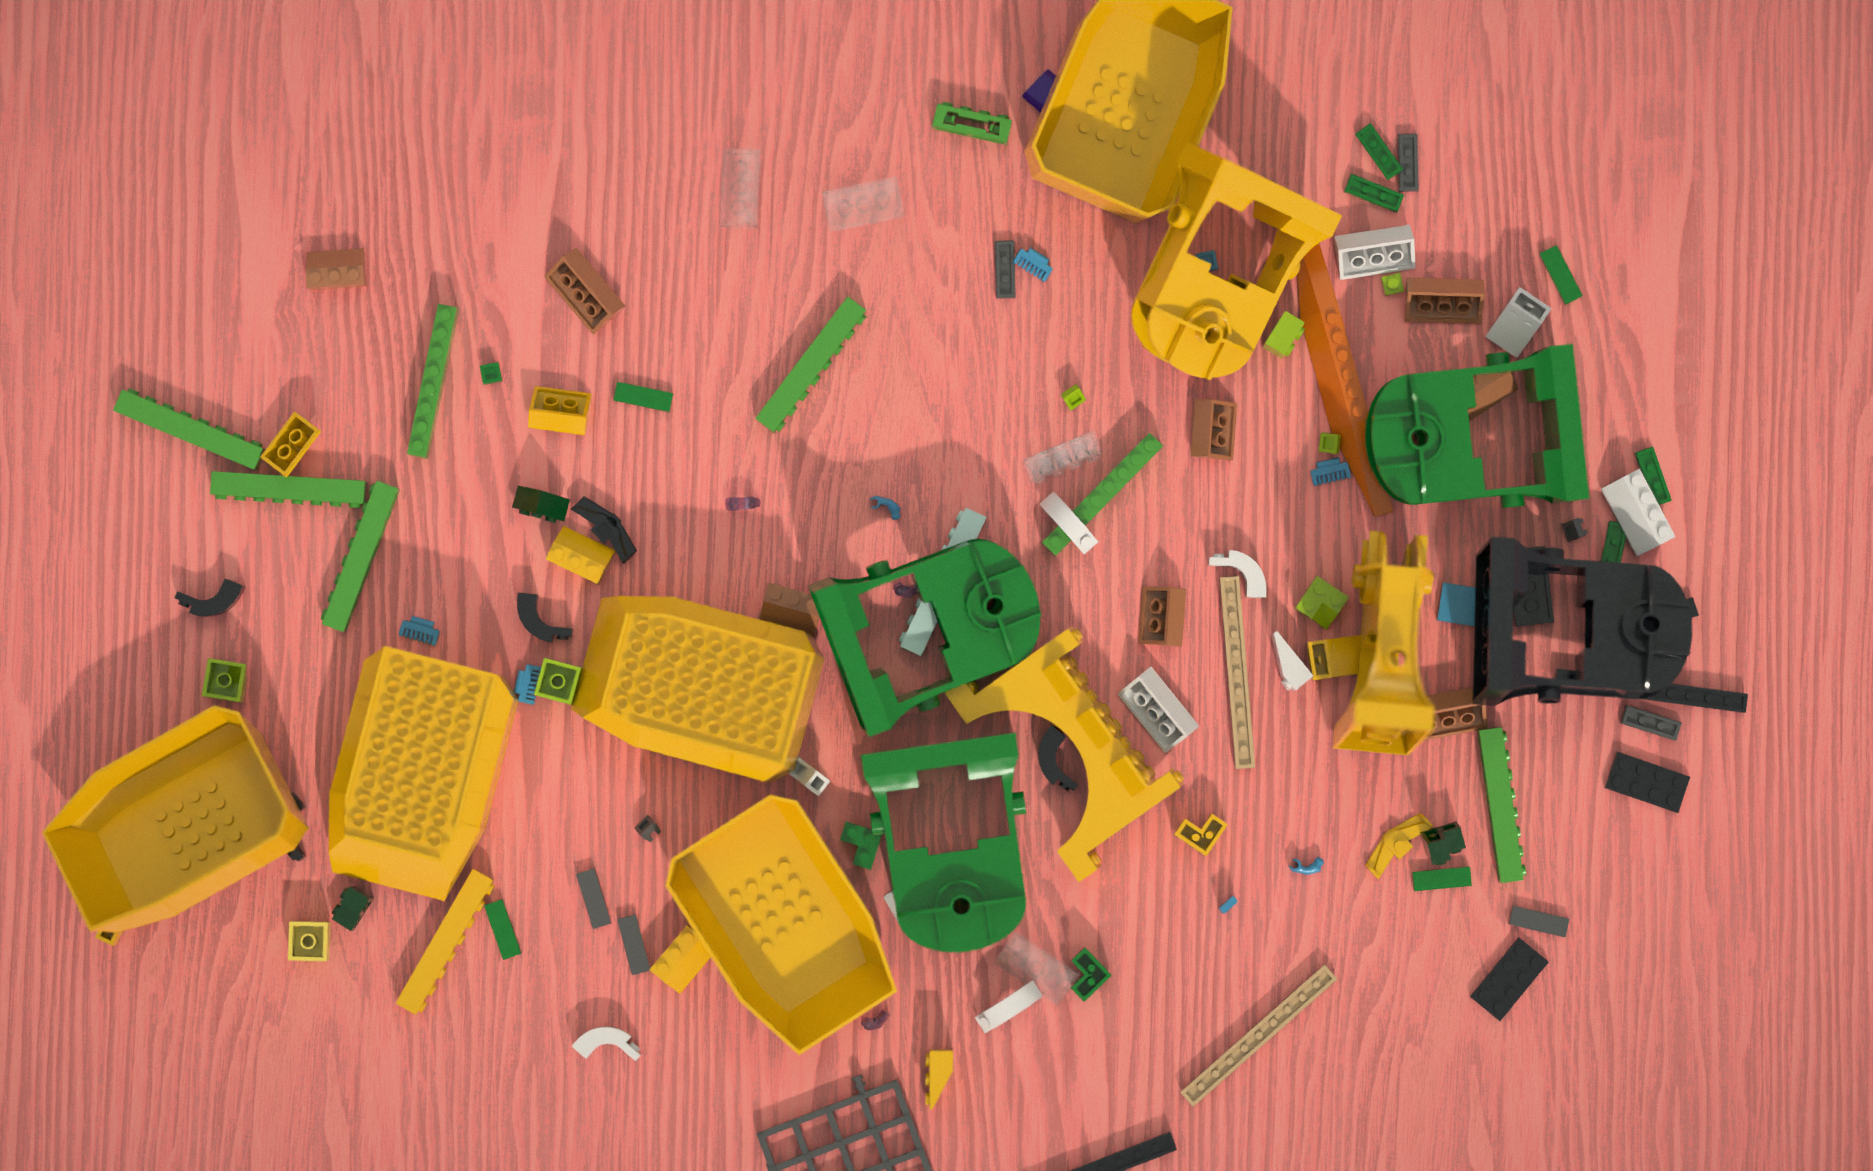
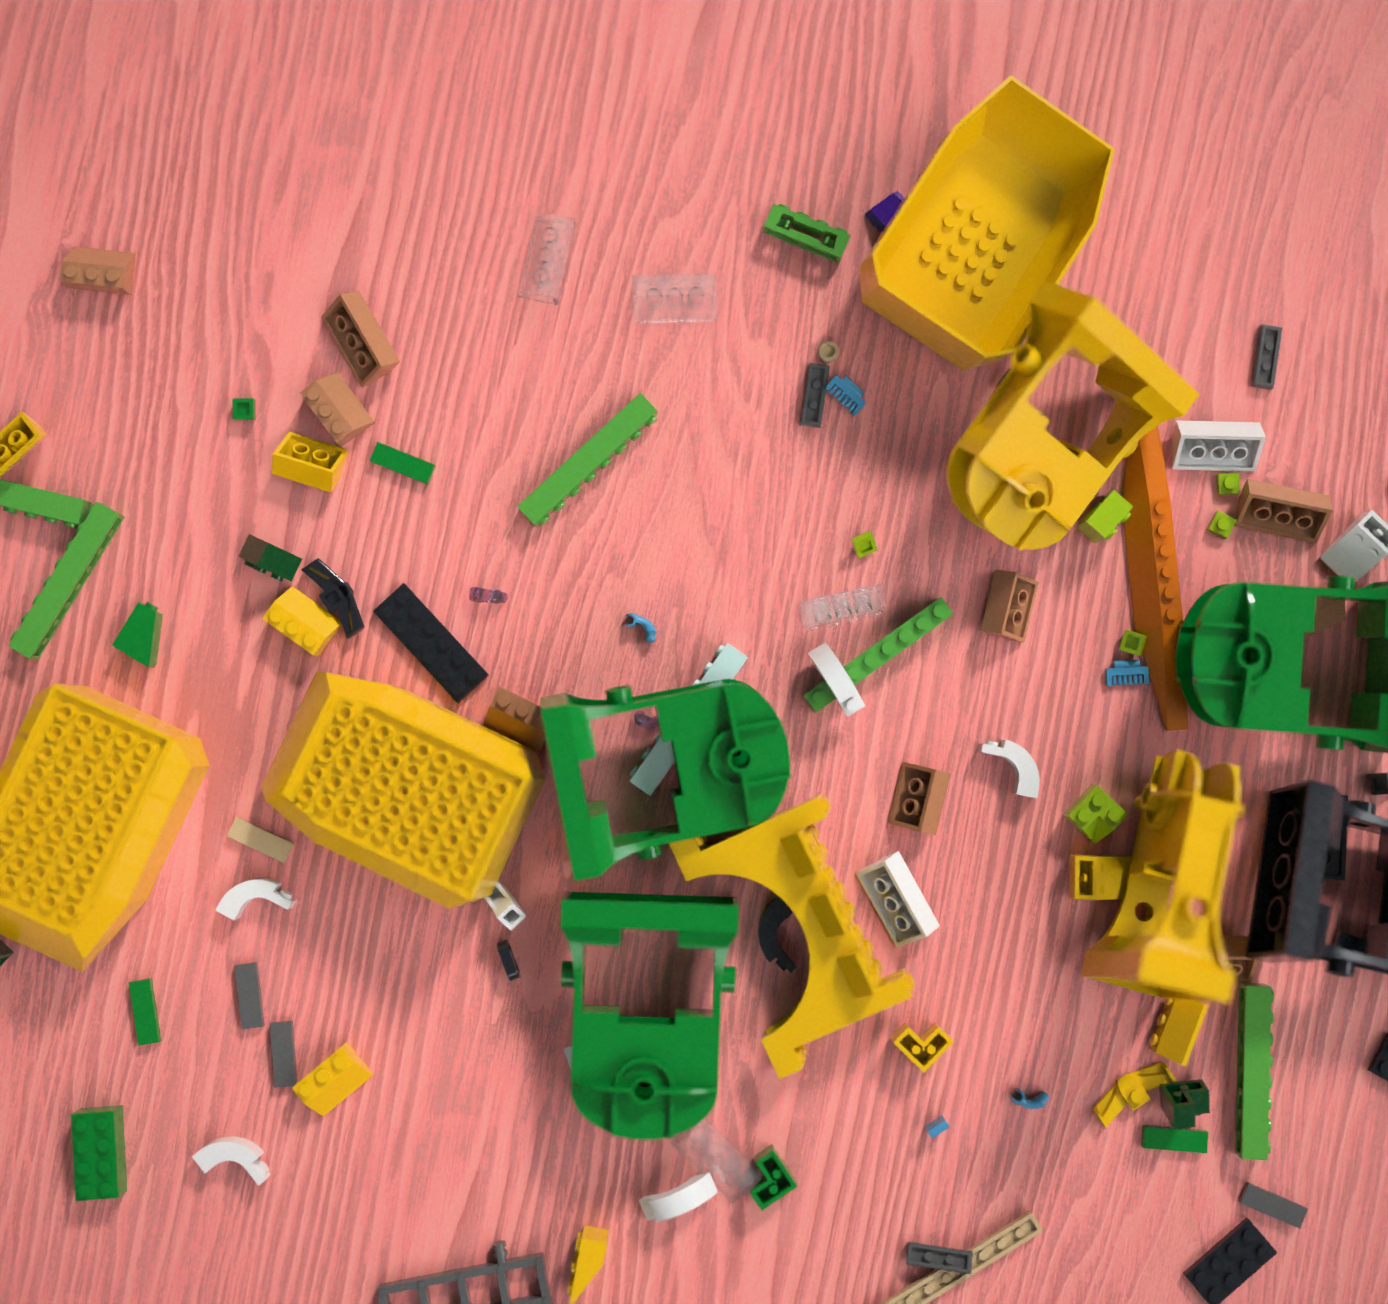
camera: 10 degrees right, 0 degrees up
yellow brick [396,869,495,1015] -> none
dark azure piece [399,616,440,646] -> none
bright green brick [407,304,459,459] -> none
dark azure piece [514,664,541,705] -> none
black arch [517,593,574,643] -> none
lime brick [534,658,582,705] -> none
dark grey tile [634,815,661,842] -> none
yellow piece [666,795,897,1055] -> none
green brick [840,822,882,870] -> none
arm [861,1010,889,1030] -> none
tan plate [1220,576,1255,769] -> none
white slope [1271,631,1313,691] -> none
green tile [1344,174,1404,213] -> none
green tile [1355,123,1403,181] -> none
dark azure tile [1437,582,1475,627] -> none
none -> green brick [71,1105,127,1201]
none -> green slope [112,601,163,668]
none -> white arch [215,878,297,920]
none -> tan tile [227,817,295,863]
none -> nougat slope [299,372,375,447]
none -> black plate [373,583,489,703]
none -> black beam [497,940,521,981]
none -> tan tile [818,341,839,363]
none -> dark grey tile [906,1242,973,1274]
none -> yellow slope [1149,998,1209,1067]
none -> lime plate [1207,511,1237,539]

